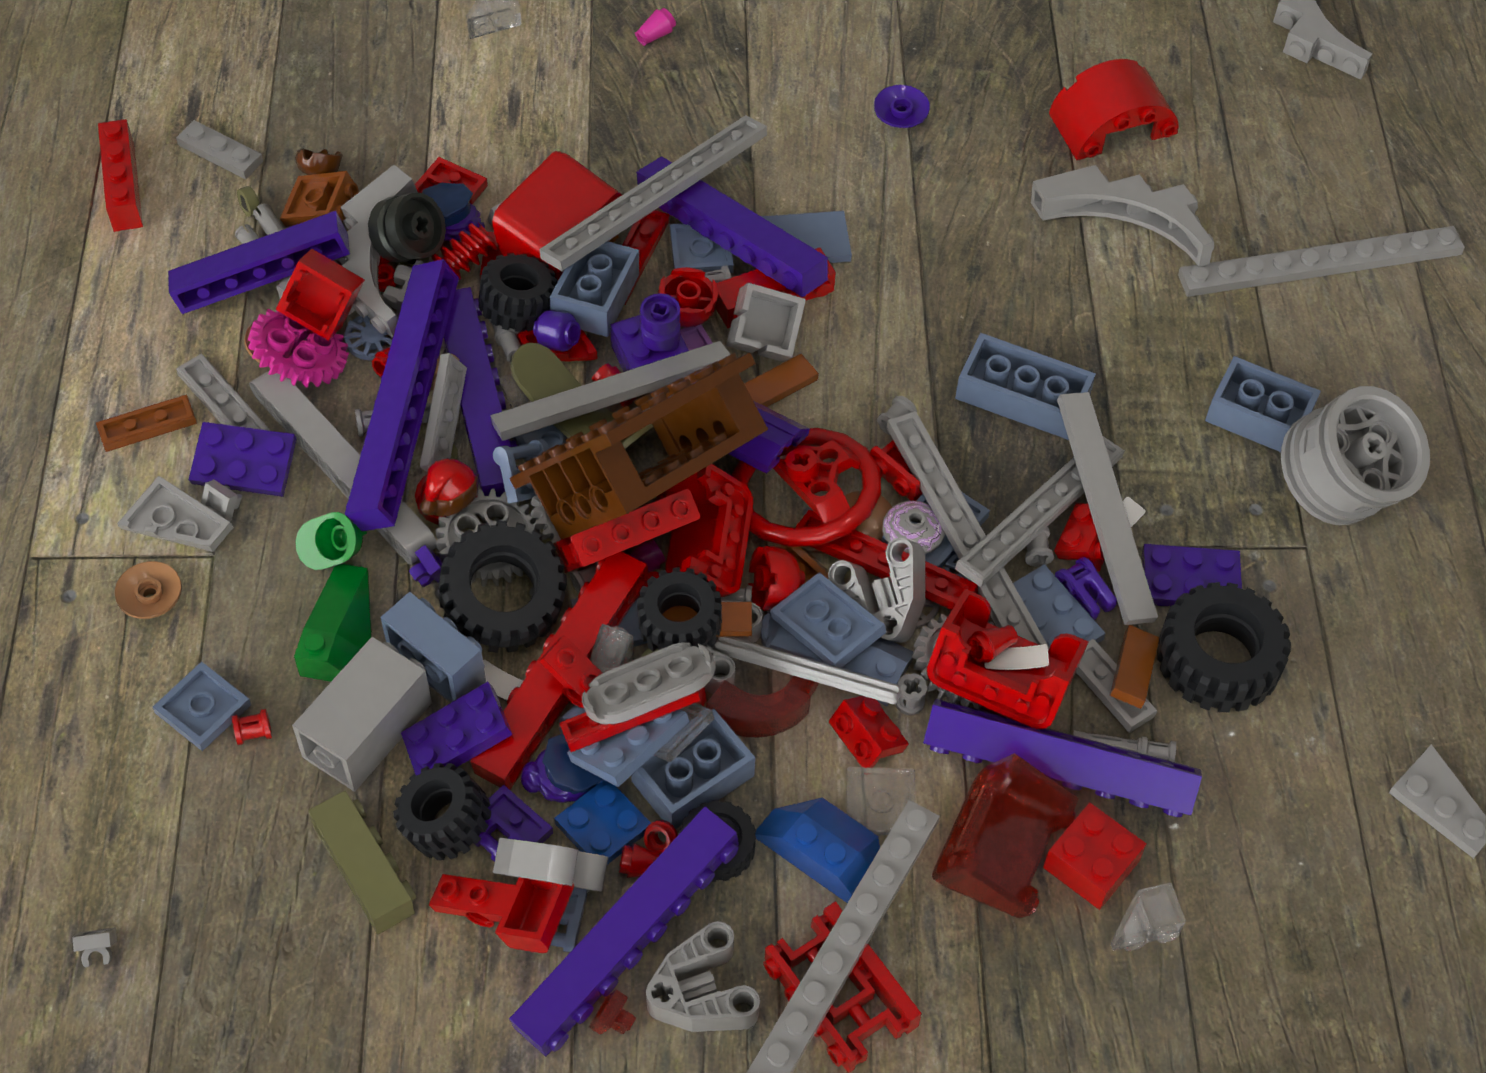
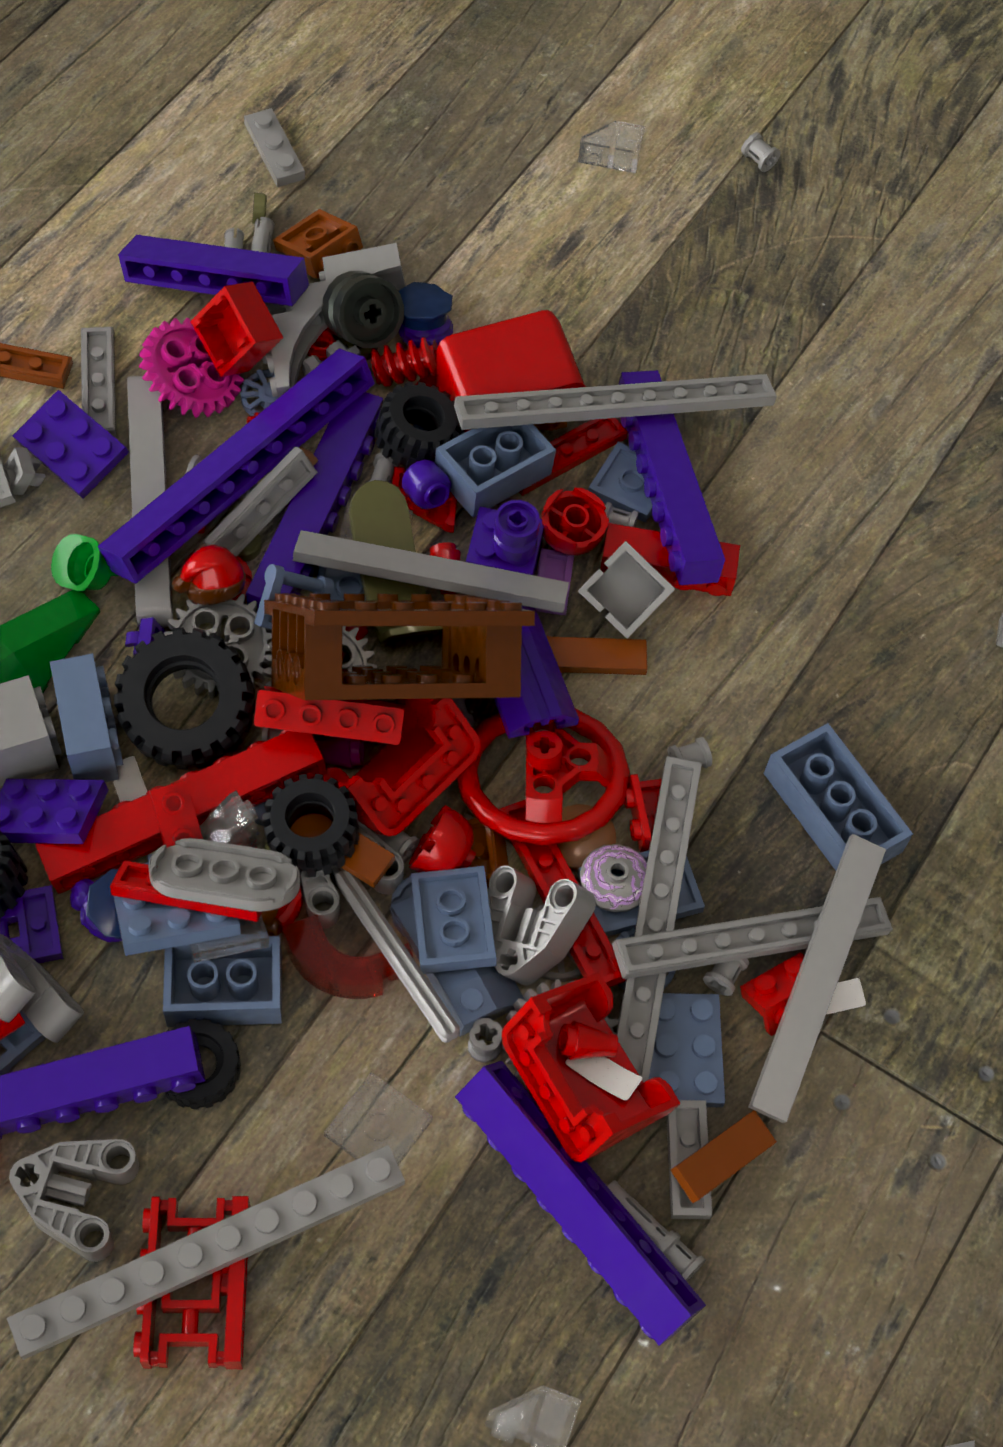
camera: 30 degrees right, 5 degrees up
red brick [98,119,143,232] -> none
reddish brown hair [295,148,343,175] -> none
red wing [415,157,488,204] -> none
blue plate [554,780,651,865] -> none
red cone [619,843,660,878] -> none
dark pink cone [635,8,676,46] -> none
red plate [644,820,678,854] -> none
blue wedge [755,797,880,903] -> none
sand blue tile [761,211,852,263] -> none
red bracket [829,696,909,771] -> none
dark purple dish [874,85,930,128] -> none
clear red windscreen [932,753,1079,918] -> none
red brick [1043,802,1147,910] -> none
dark purple piece [1055,557,1117,620] -> none
dark purple plate [1142,544,1242,607] -> none
black tyre [1157,582,1291,713] -> none

